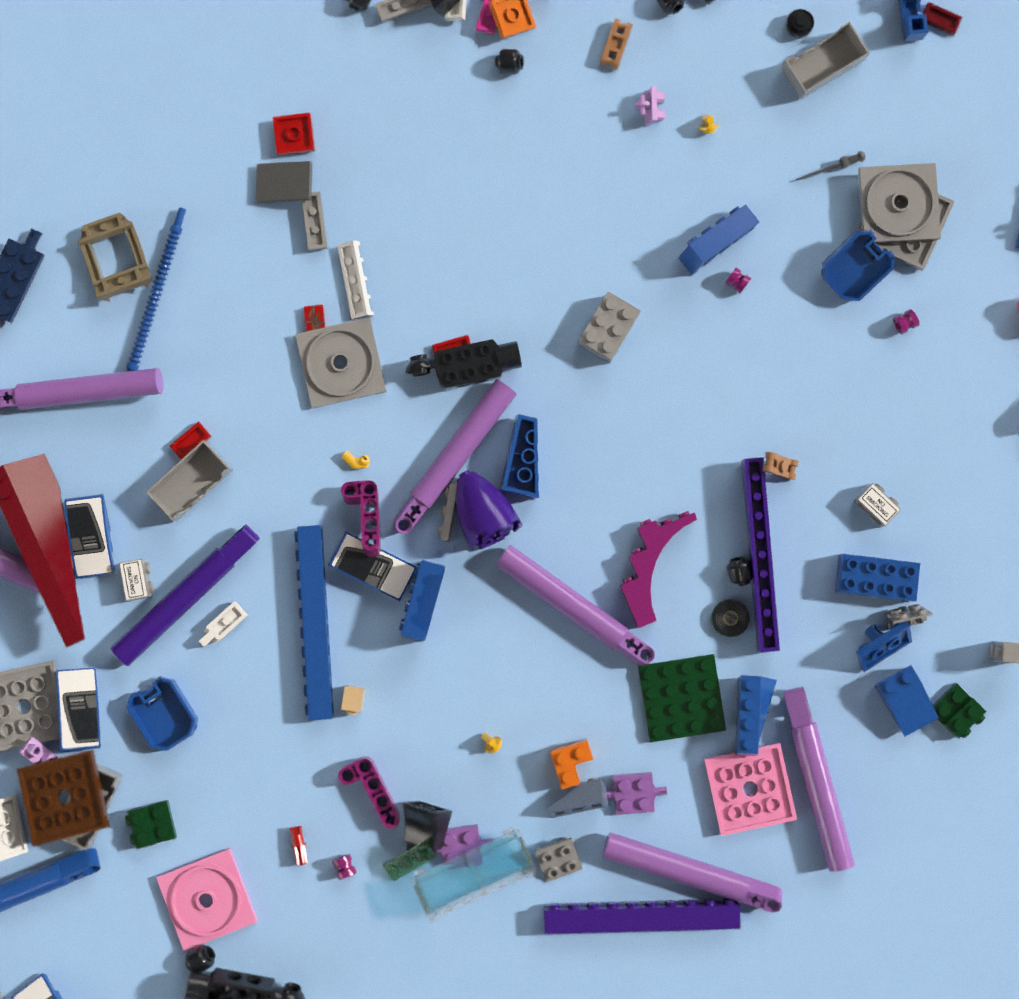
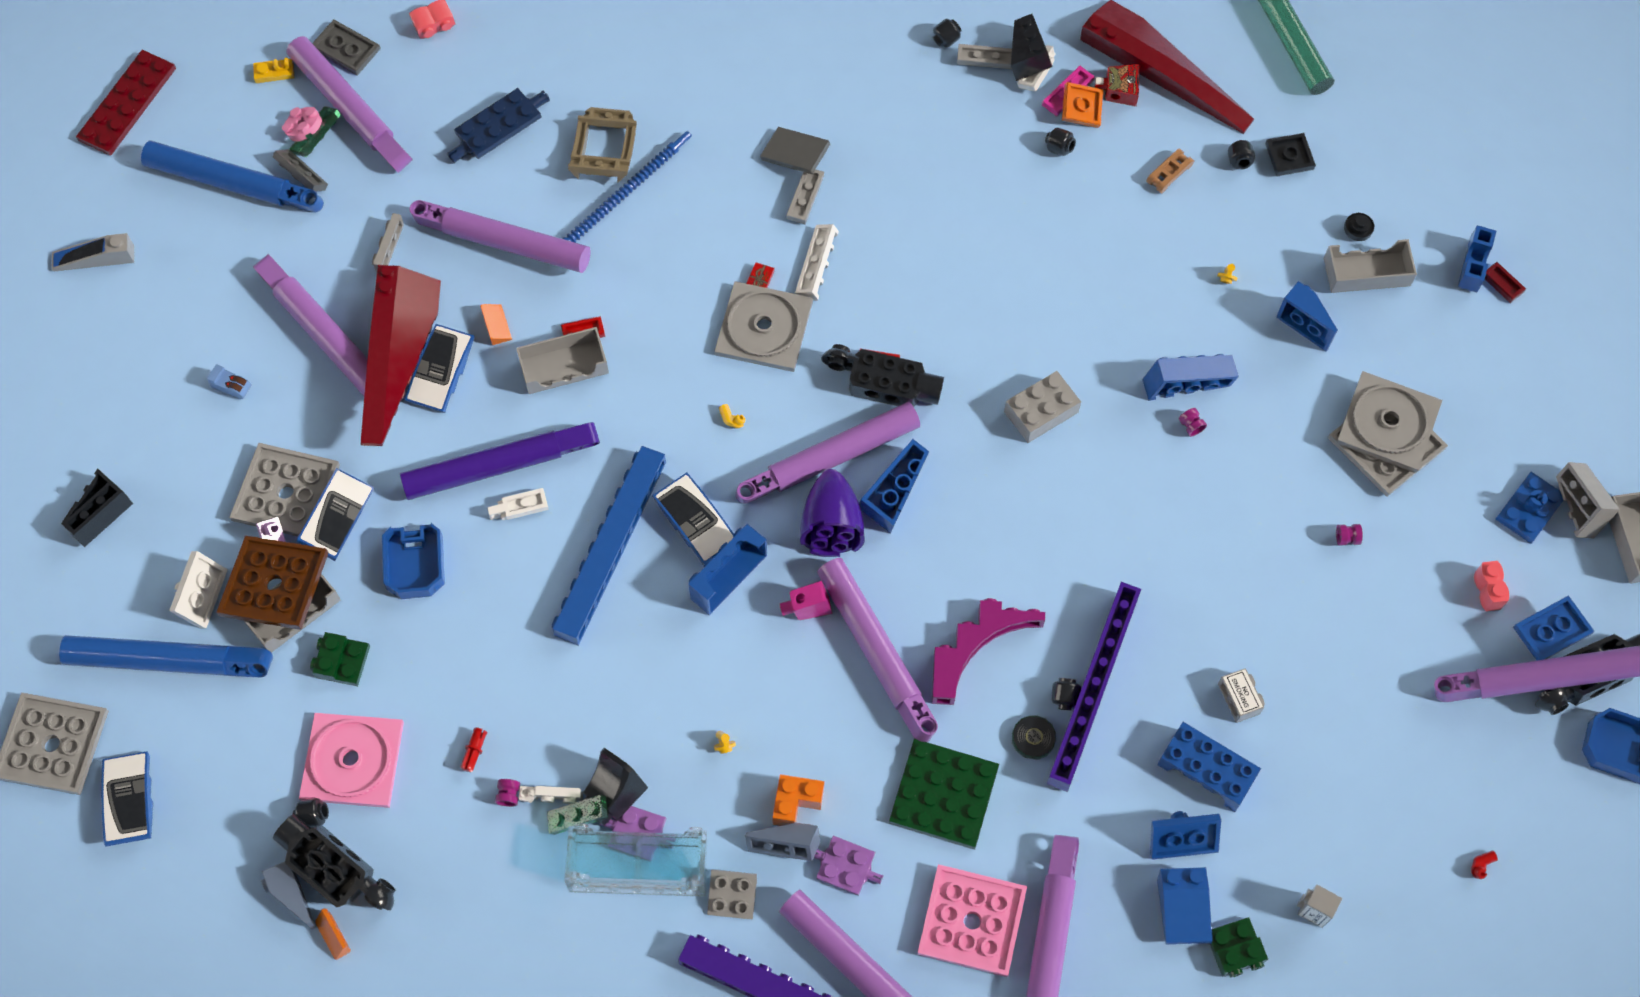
camera: 25 degrees right, 20 degrees down
brick [119,559,154,601] -> none
red plate [273,112,315,156] -> none
magenta beam [338,756,401,828] -> none
magenta beam [341,480,381,557] -> none
tan brick [341,685,366,715] -> none
light grey plate [438,483,457,542] -> none
lavender hips [634,86,665,126] -> none
blue wedge [735,675,777,757] -> none
medium nougat plate [762,452,799,480] -> none
dark grey sword [796,151,866,181] -> none
blue piece [821,229,895,301] -> none
light grey hinge [884,604,933,628] -> none
none -> slope [480,304,512,346]
none -> white hinge [519,786,583,804]
none -> dark pink torso [780,581,833,620]
none -> blue slope [1276,281,1338,352]

